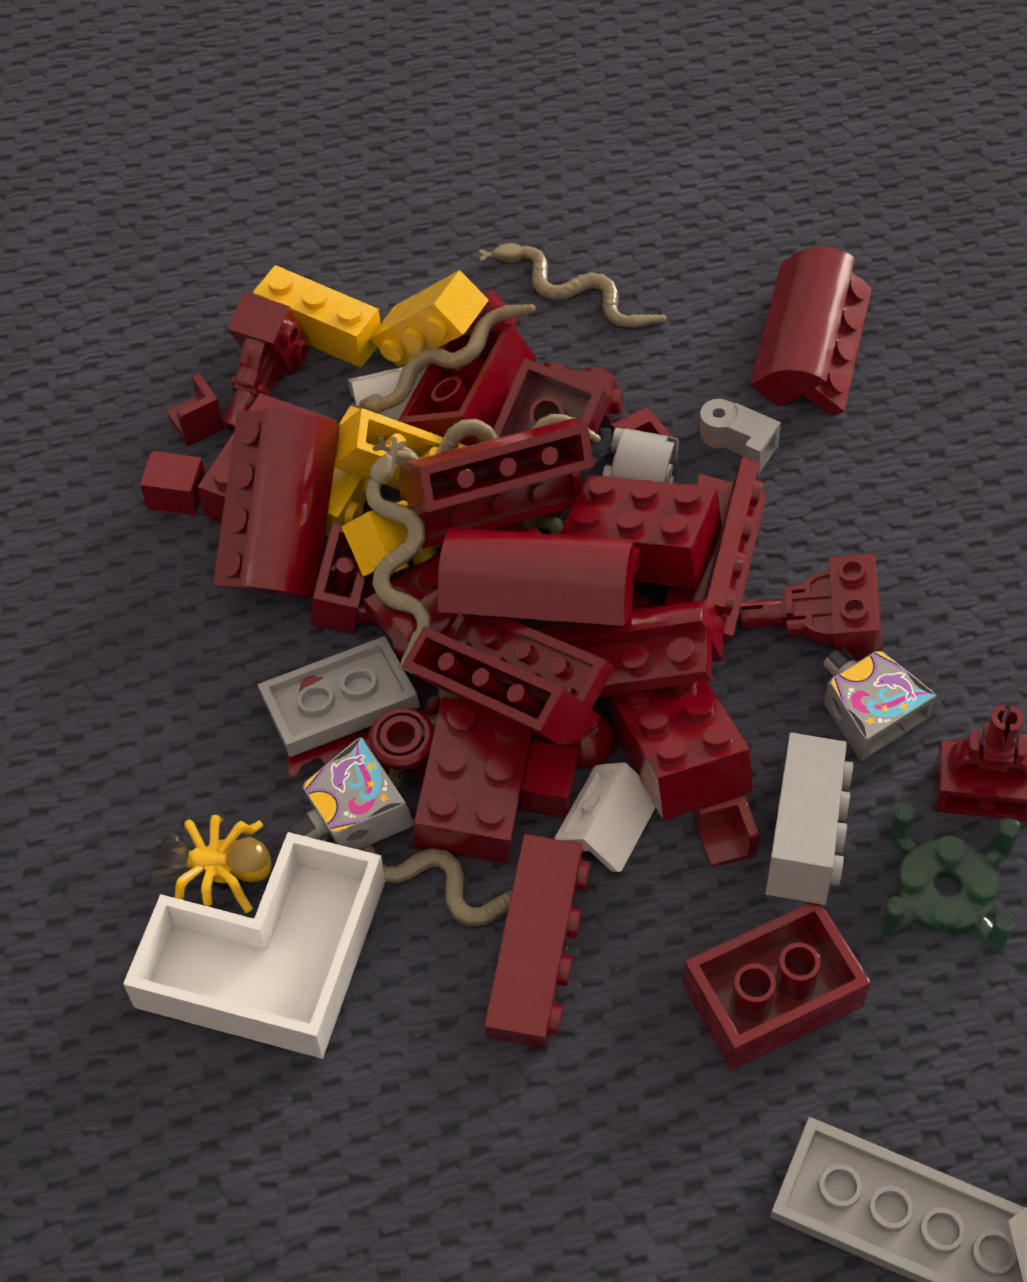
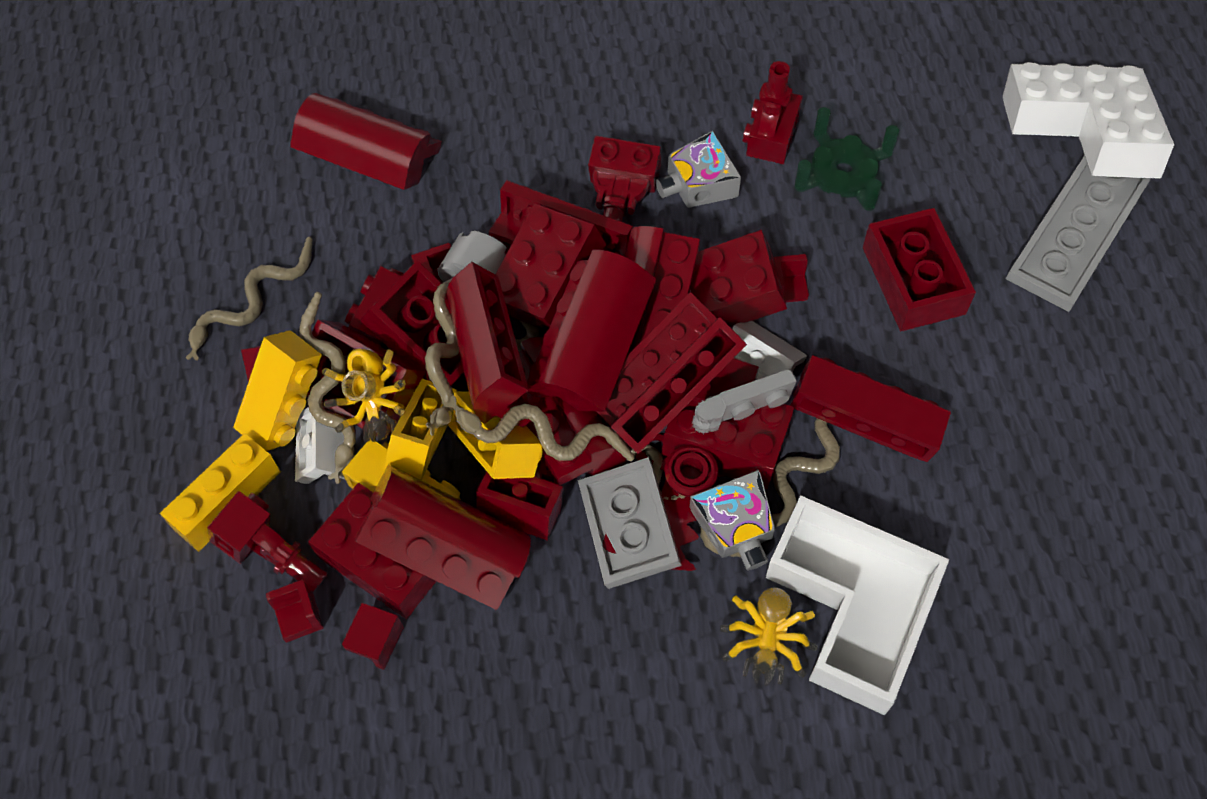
camera: 80 degrees left, 5 degrees up
light grey leg [700,399,781,474] -> none
light grey brick [765,732,854,905] -> none
none -> animal [322,349,406,442]
none -> light grey hinge [692,369,796,434]

